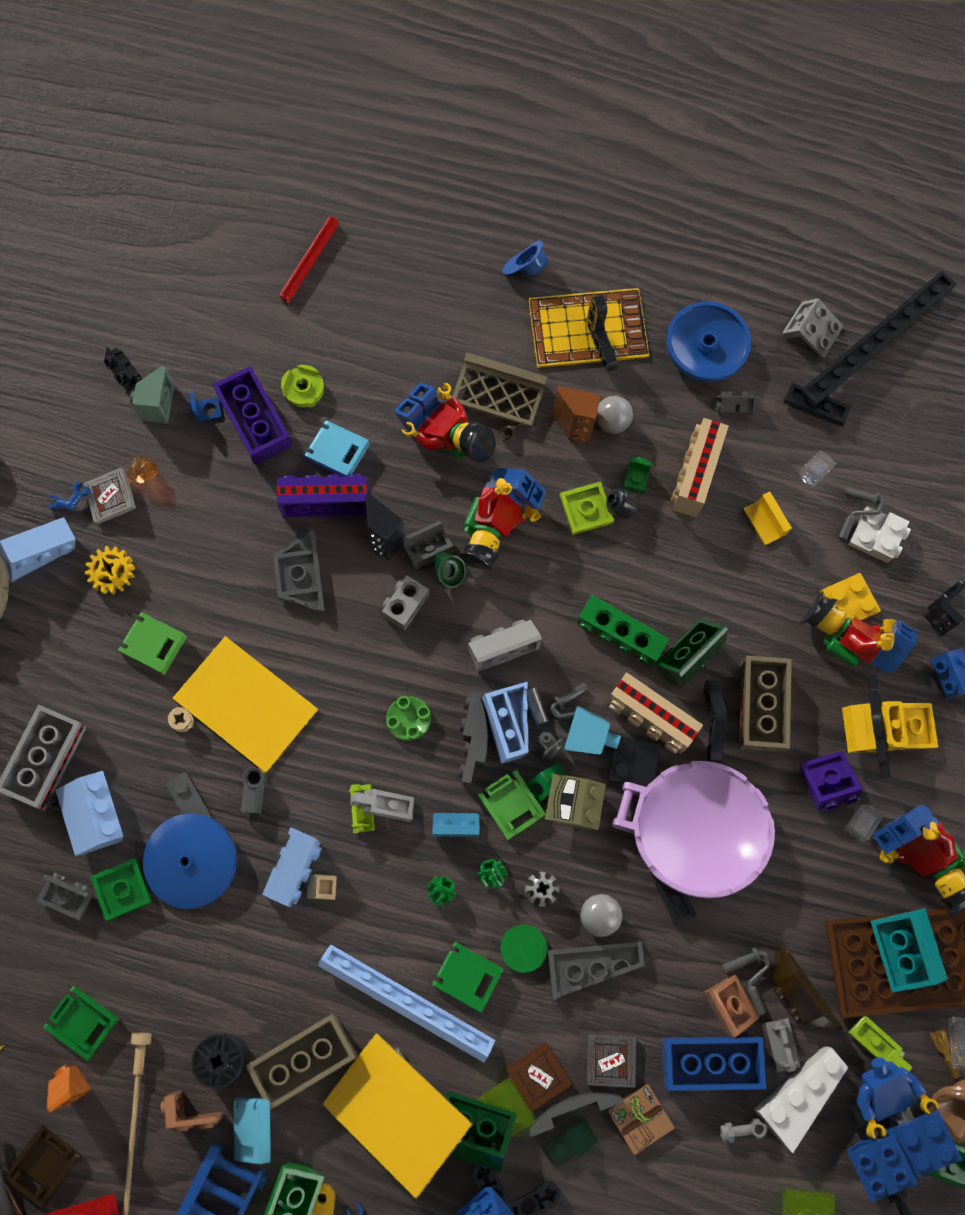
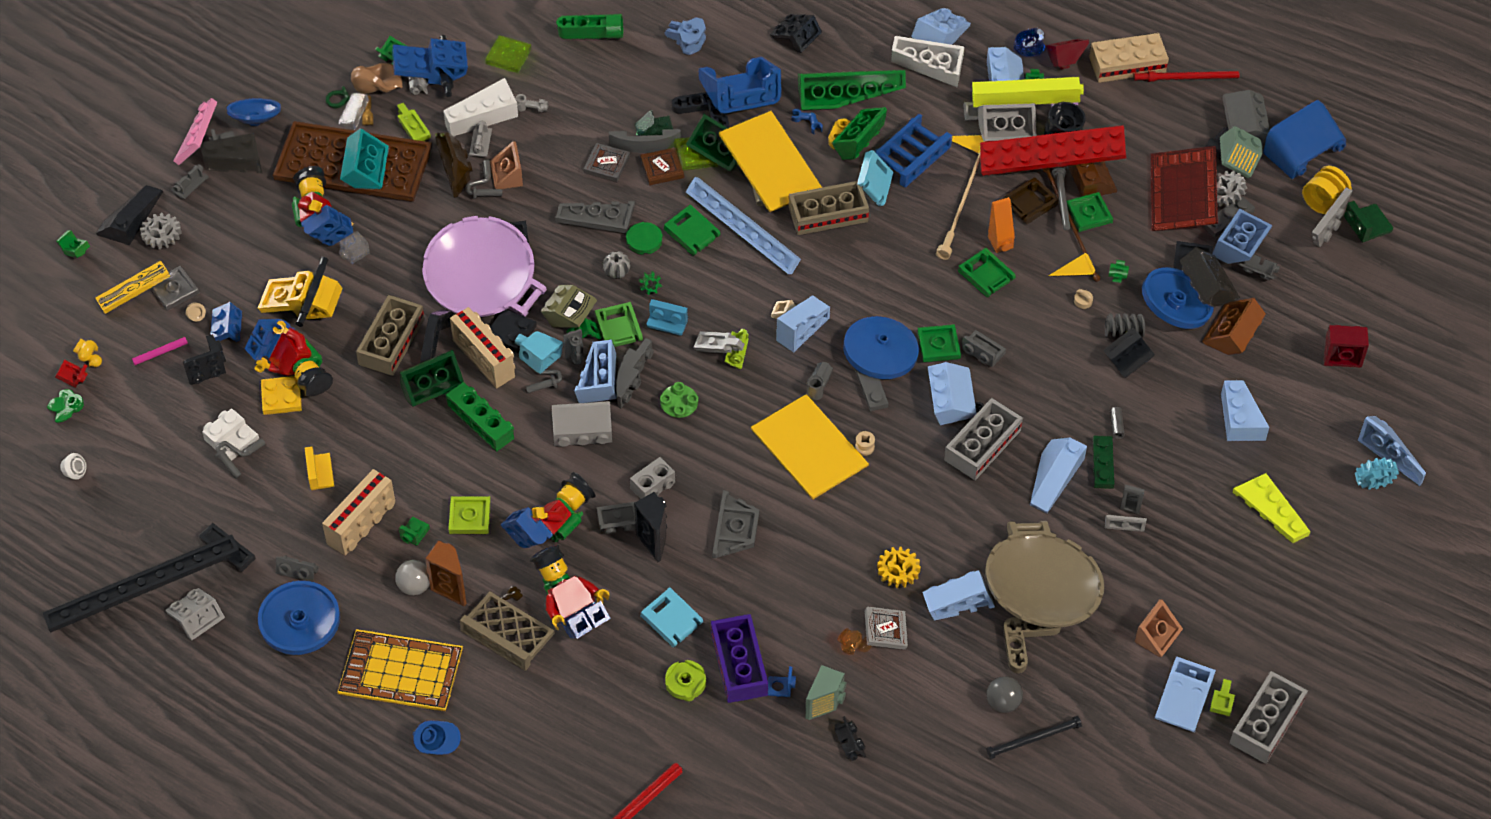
camera: 160 degrees left, 20 degrees down
blue arm [46,481,90,510] -> none
bright green container [118,612,187,675] -> none
nougat bracket [161,1091,223,1132] -> none
black wheel [191,1032,250,1089] -> none
dark purple brick [277,474,369,518] -> none
green gear [426,876,456,906] -> none
dark green piece [435,552,466,589] -> none
flat silver axle [527,687,548,726] -> none
light grey piece [580,894,623,937] -> none
black beam [586,294,618,372] -> none
black head [606,488,638,519] -> none
medium nougat tile [607,1084,675,1155] -> none
blue brick [662,1036,766,1091] -> none
clear brick [798,449,837,488] -> none
dark purple plate [800,751,863,812] -> none
blue torso [857,1058,939,1139] -> none

